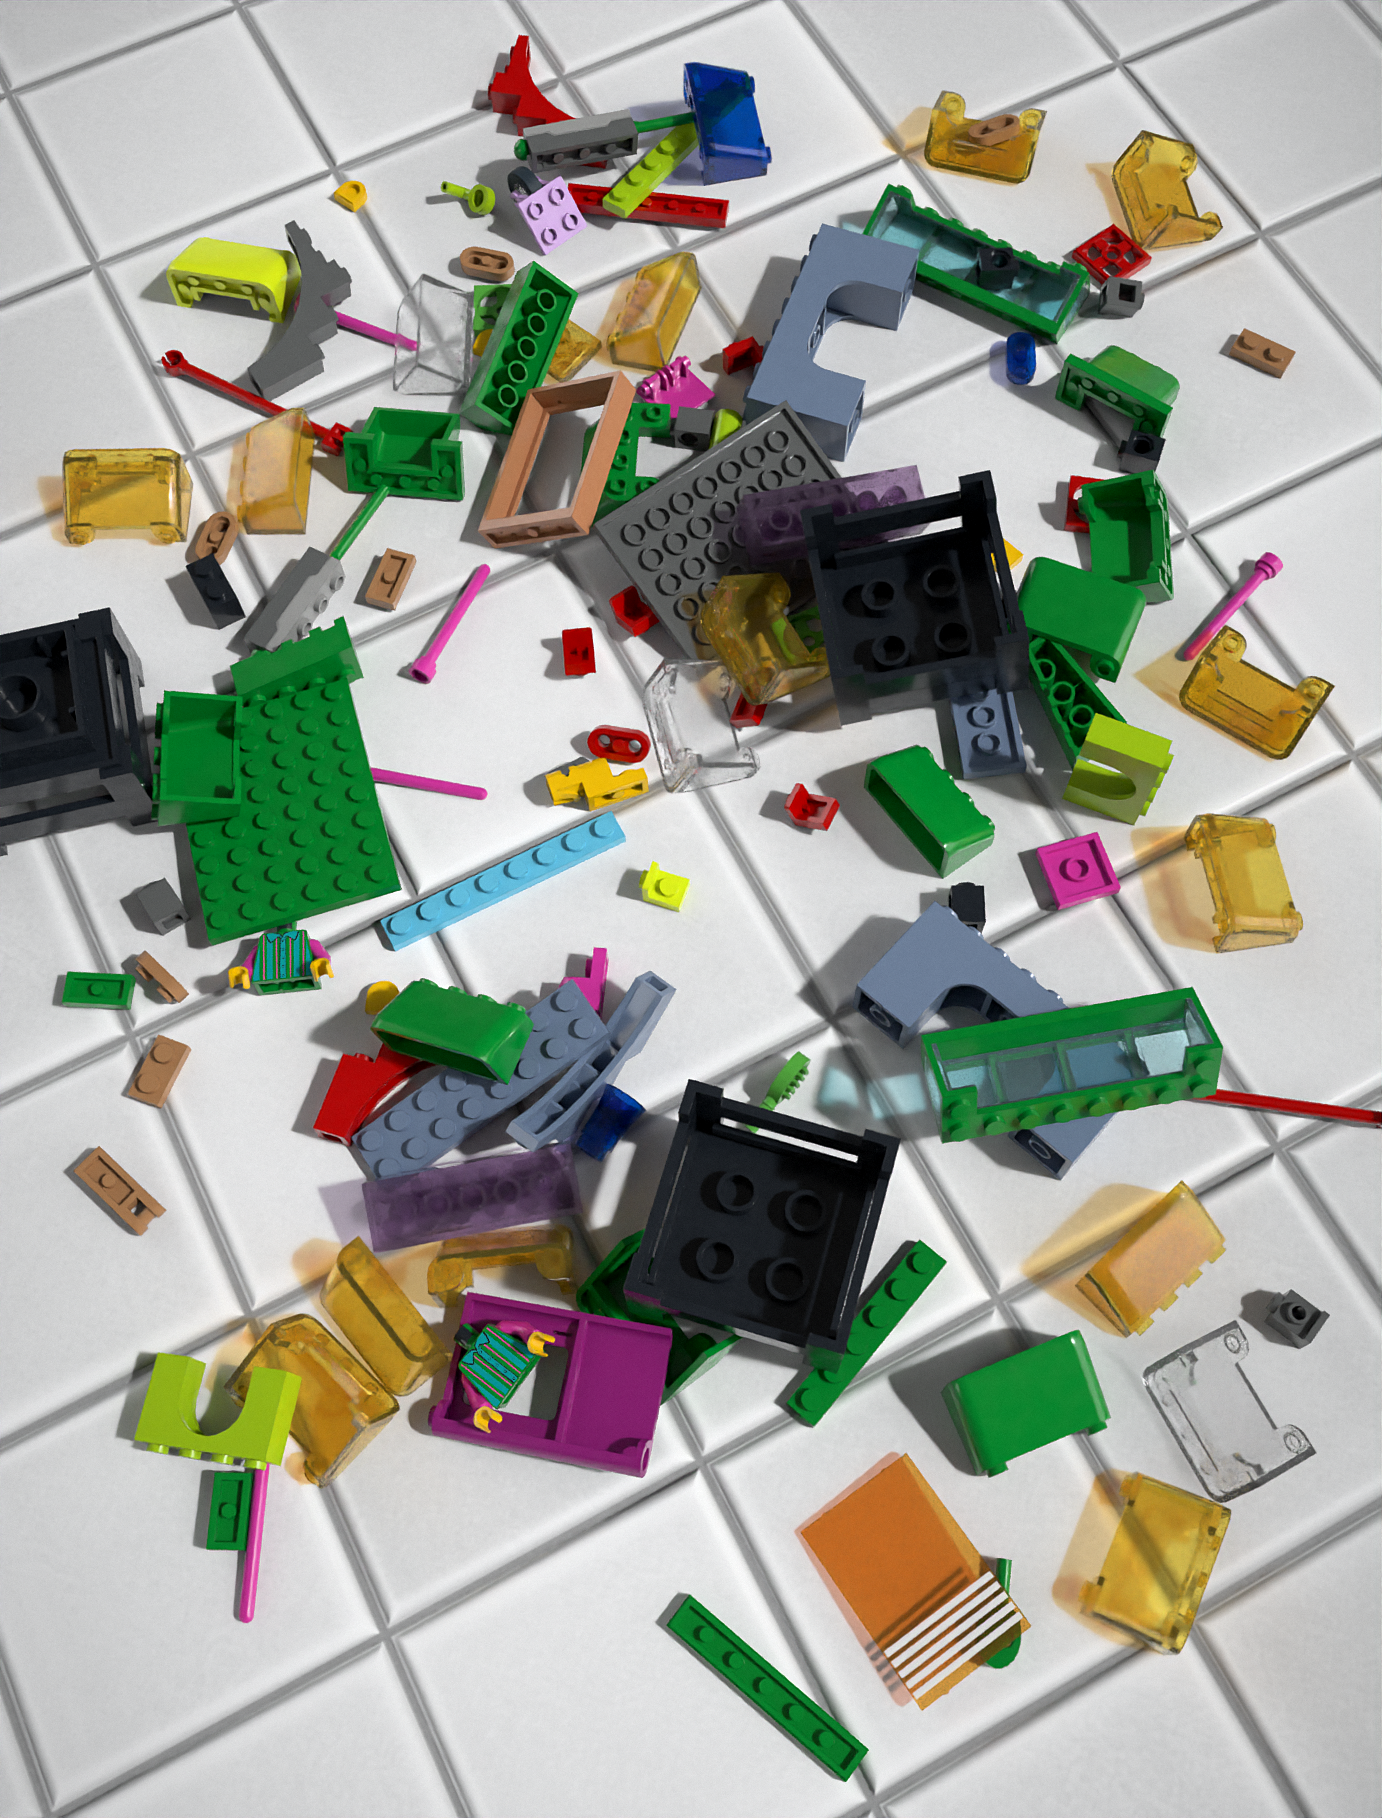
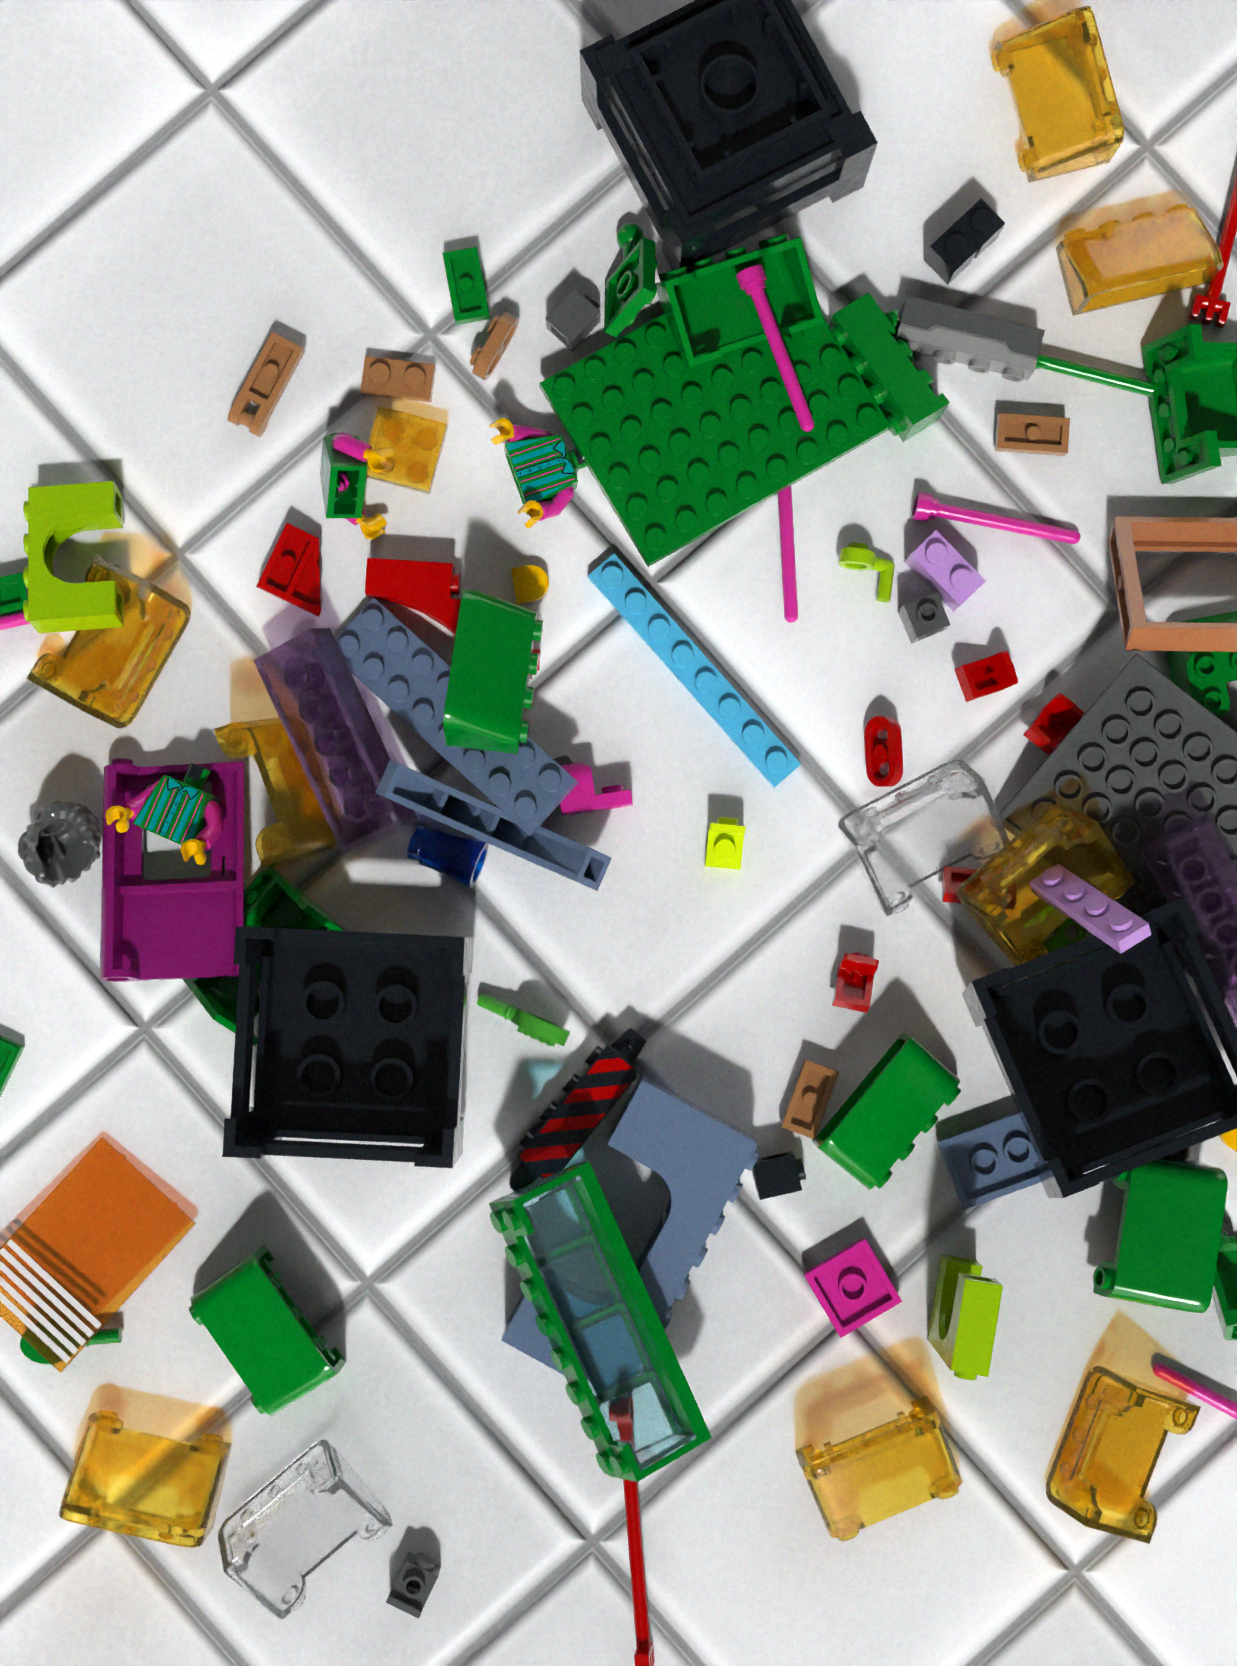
camera: 75 degrees right, 20 degrees up
medium nougat plate [195,512,239,565] -> none
clear yellow windscreen [319,1236,453,1397] -> none
yellow plate [545,756,649,812] -> none
green plate [786,1239,947,1428] -> none
green wedge [1029,637,1127,771] -> none
clear yellow windscreen [1075,1180,1227,1338] -> none
none -> dark grey hair [18,800,102,888]
none -> red wing [256,523,321,617]
none -> torso [320,432,395,539]
none -> clear yellow plate [366,406,448,494]
none -> black hinge [509,1028,647,1191]
none -> green plate [604,223,657,337]
none -> dark pink piece [736,264,814,432]
none -> medium nougat plate [780,1059,839,1139]
none -> lime plate [838,542,895,602]
none -> dark grey brick [898,592,951,644]
none -> lavender brick [905,530,986,612]
none -> lavender plate [1029,864,1151,953]

